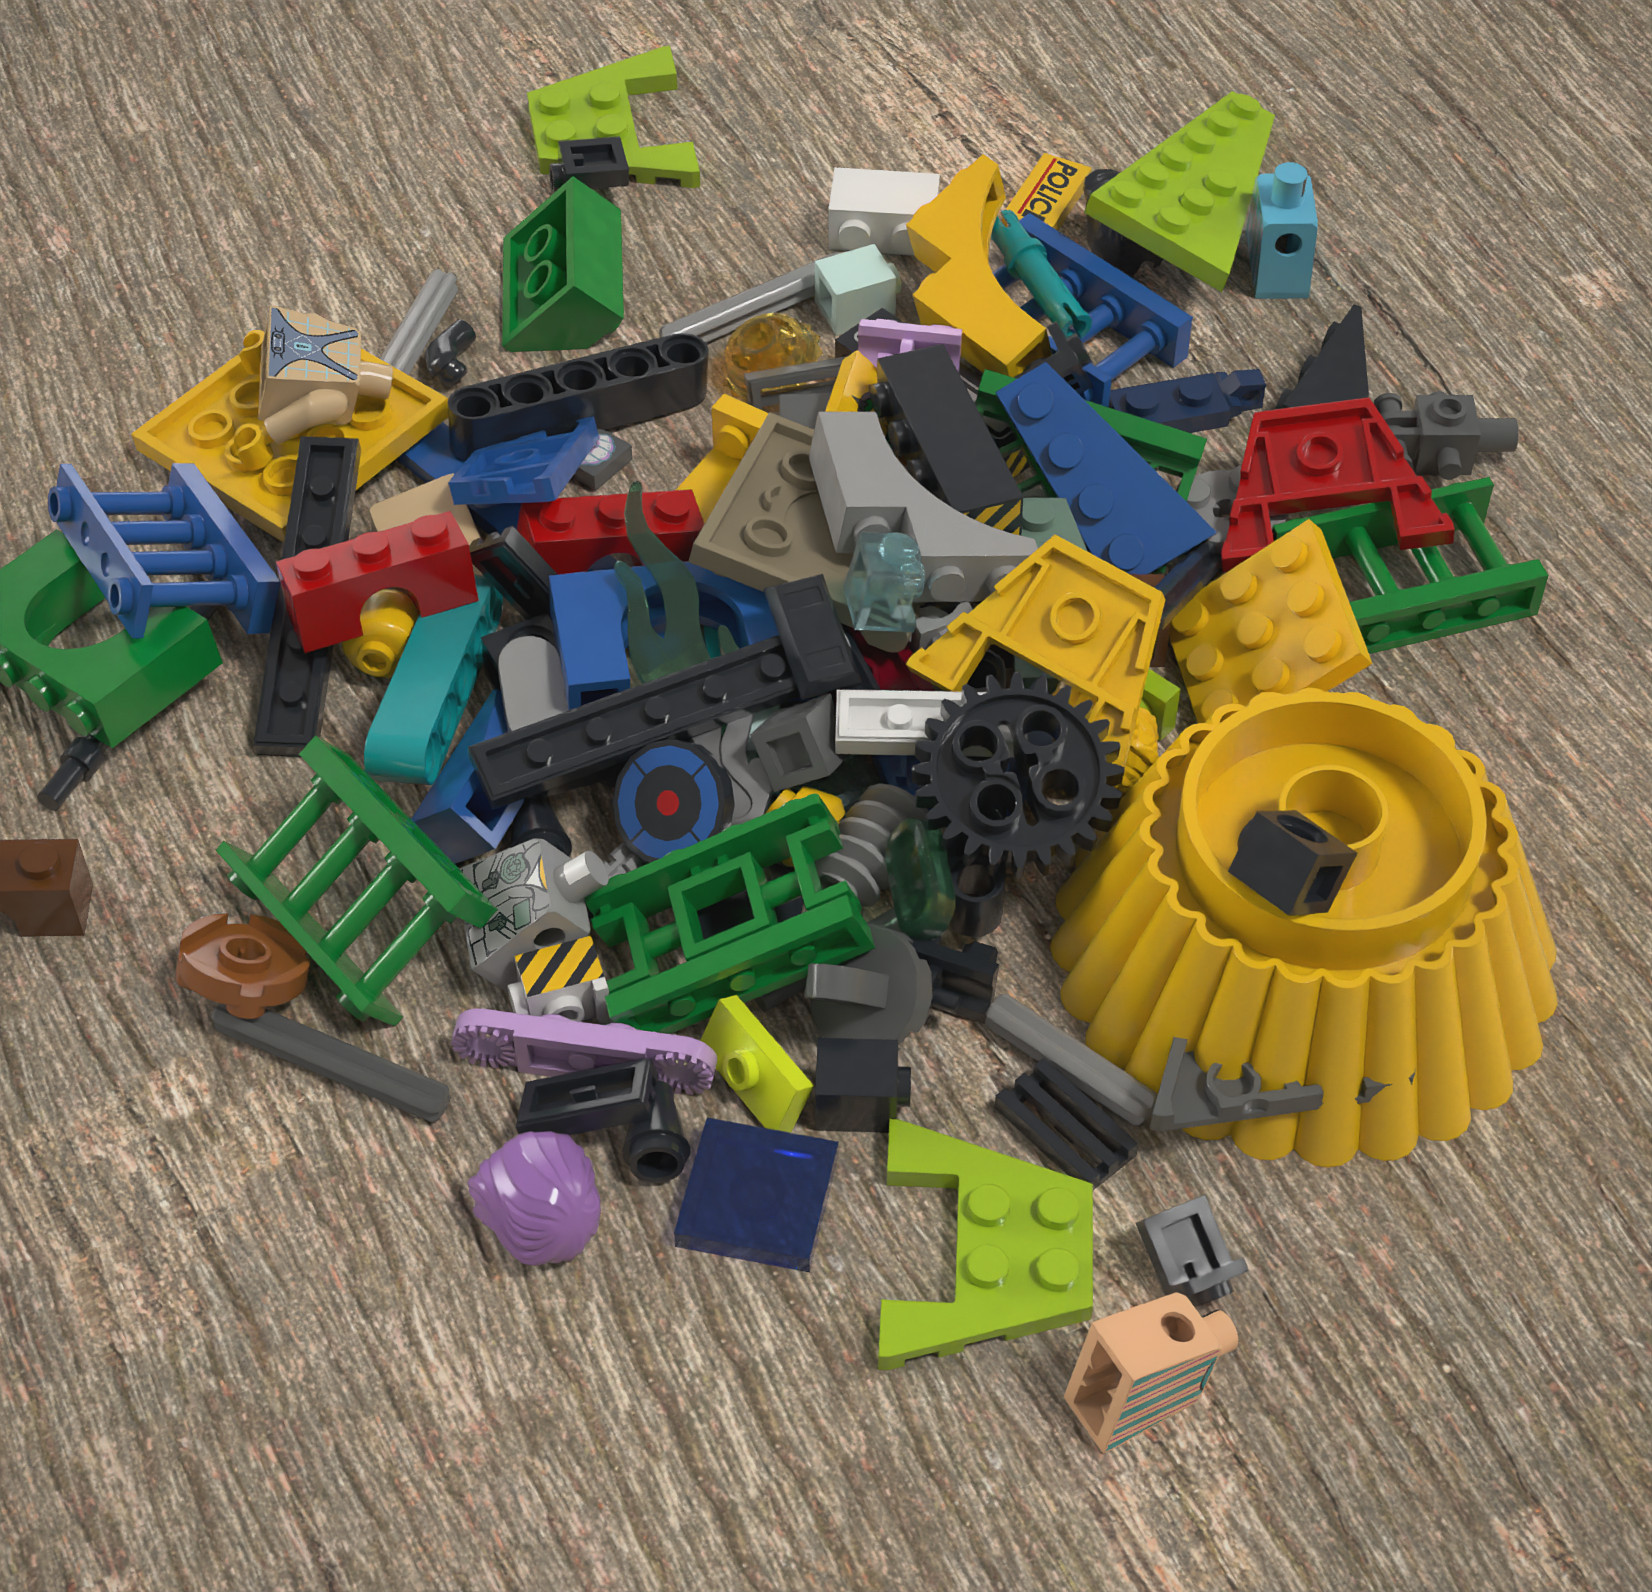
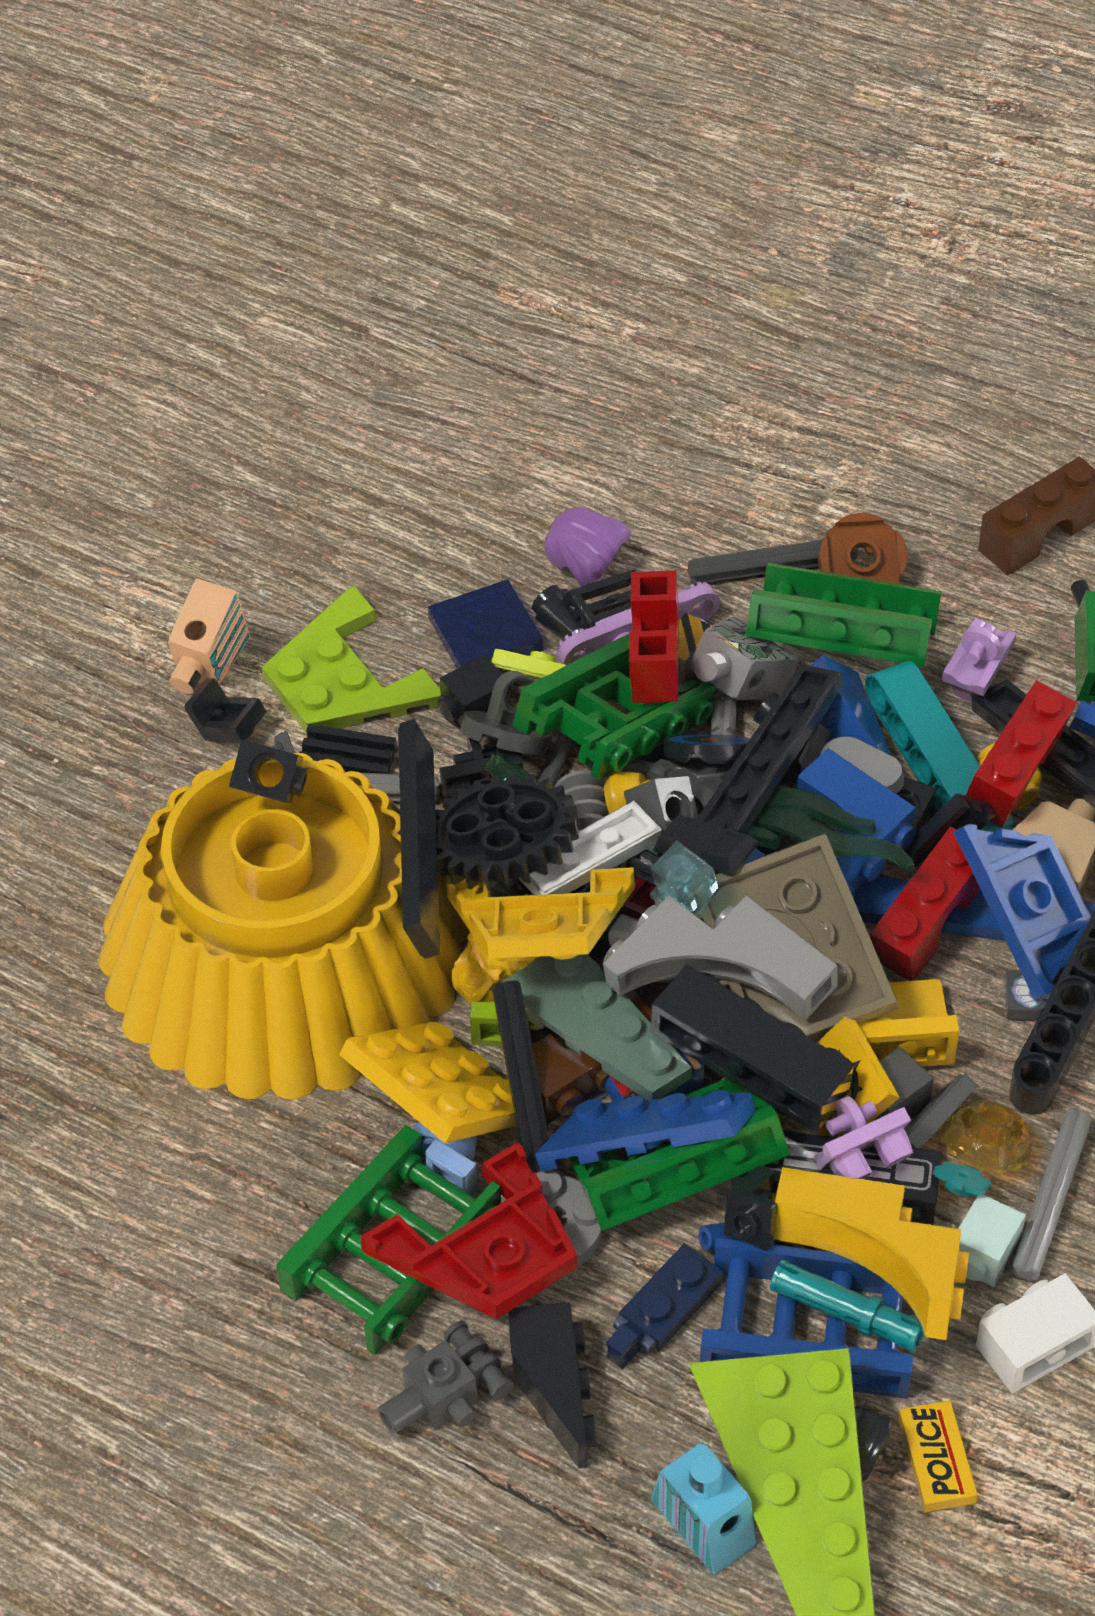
camera: 145 degrees right, 0 degrees up
none -> black tile [398,719,440,959]
none -> red arch [629,570,679,703]
none -> teal plant [933,1162,991,1197]
none -> lavender hips [942,618,1017,702]

